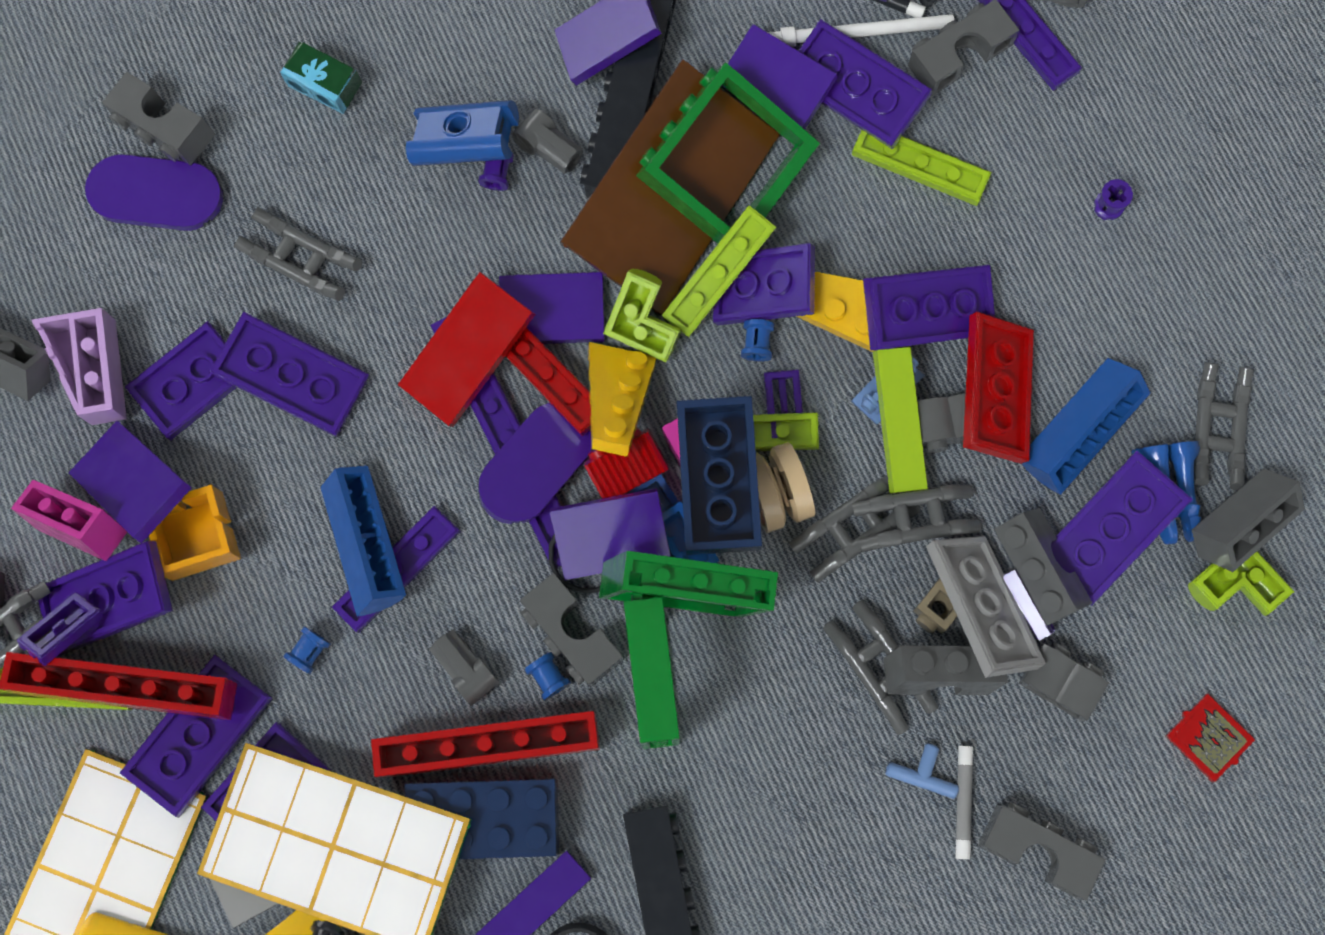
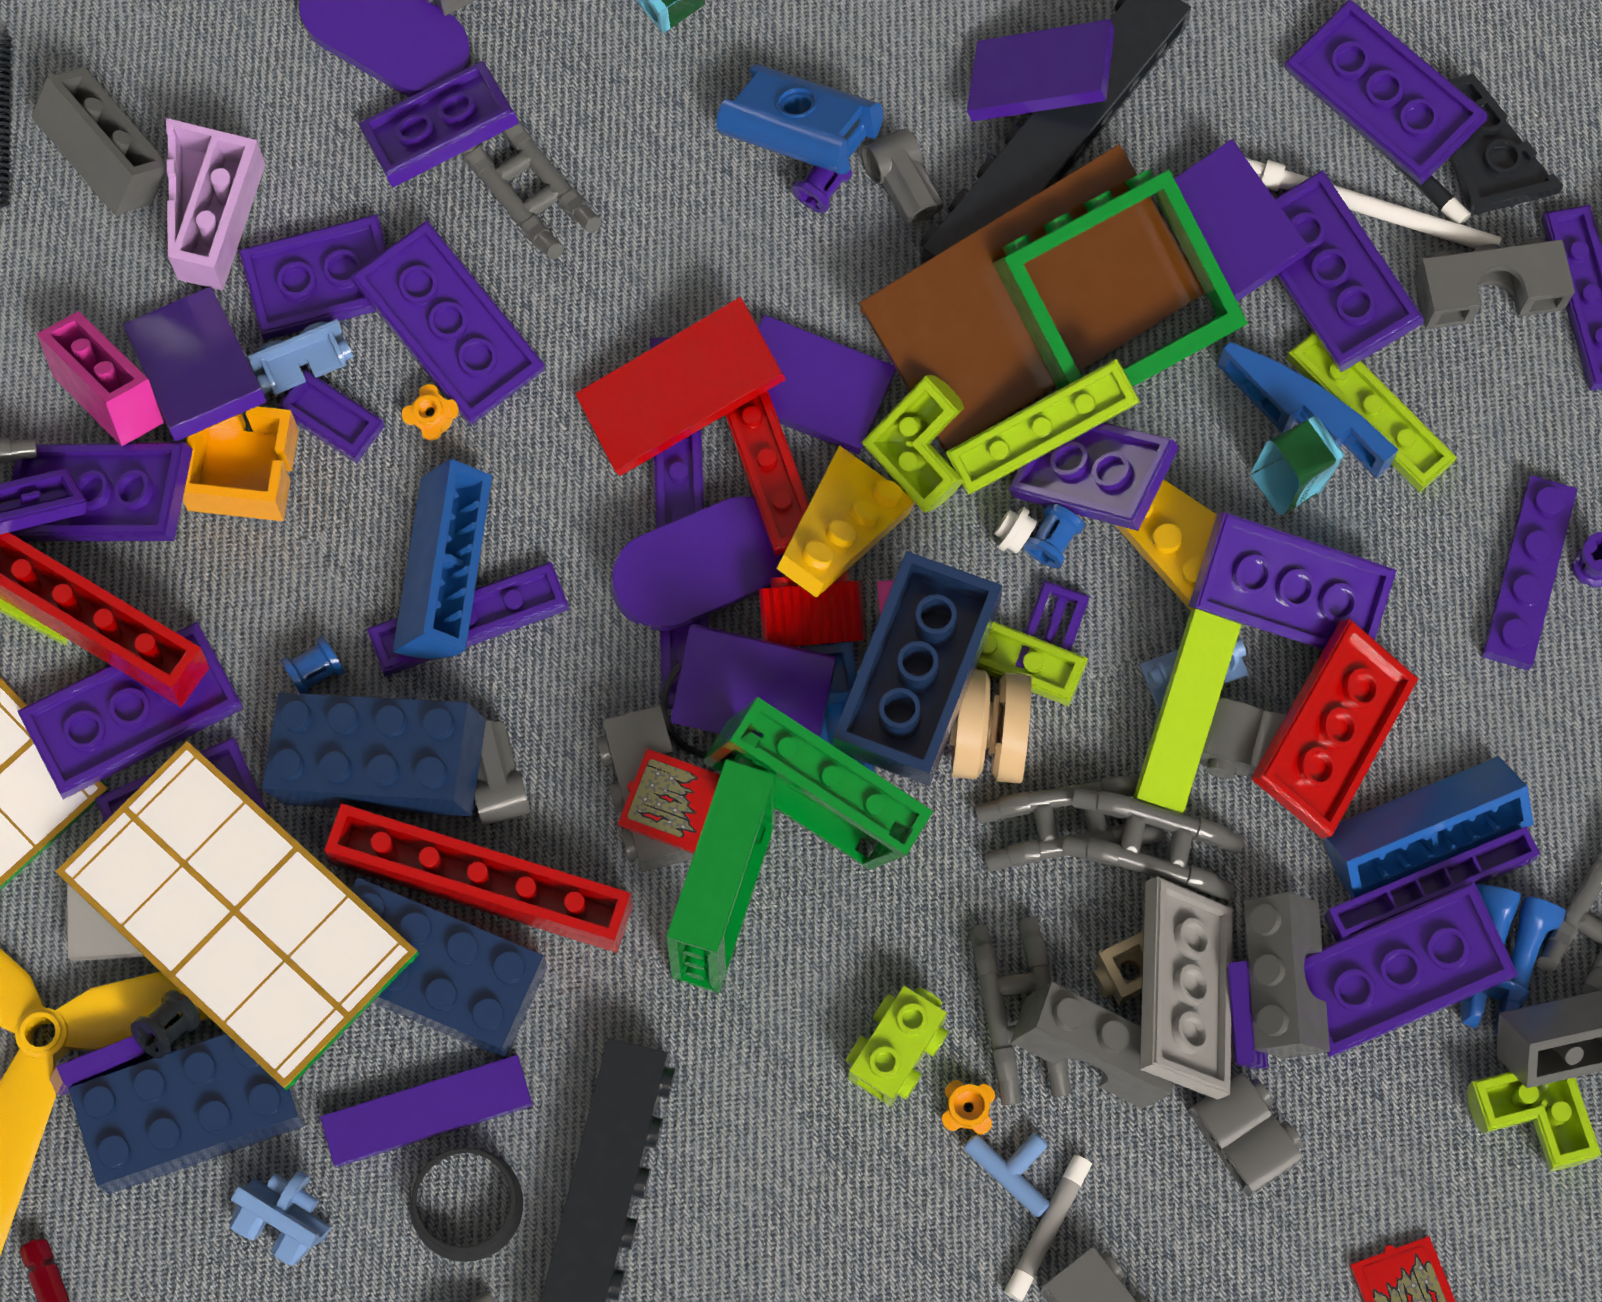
camera: 20 degrees right, 5 degrees down
blue bush [524,652,571,701] -> none
none -> medium blue hinge [248,319,353,395]
none -> dark blue brick [262,692,486,816]
none -> dark purple tile [277,370,385,464]
none -> dark purple tile [359,61,519,188]
none -> light orange plate [402,384,459,441]
none -> piece [617,748,720,854]
none -> lime brick [845,986,949,1107]
none -> light orange plate [941,1080,995,1135]
none -> white plate [994,507,1037,554]
none -> blue slope [1217,342,1398,478]
none -> piece [1251,416,1344,515]
none -> dark purple piece [1324,826,1540,942]
none -> dark purple plate [1481,475,1578,671]

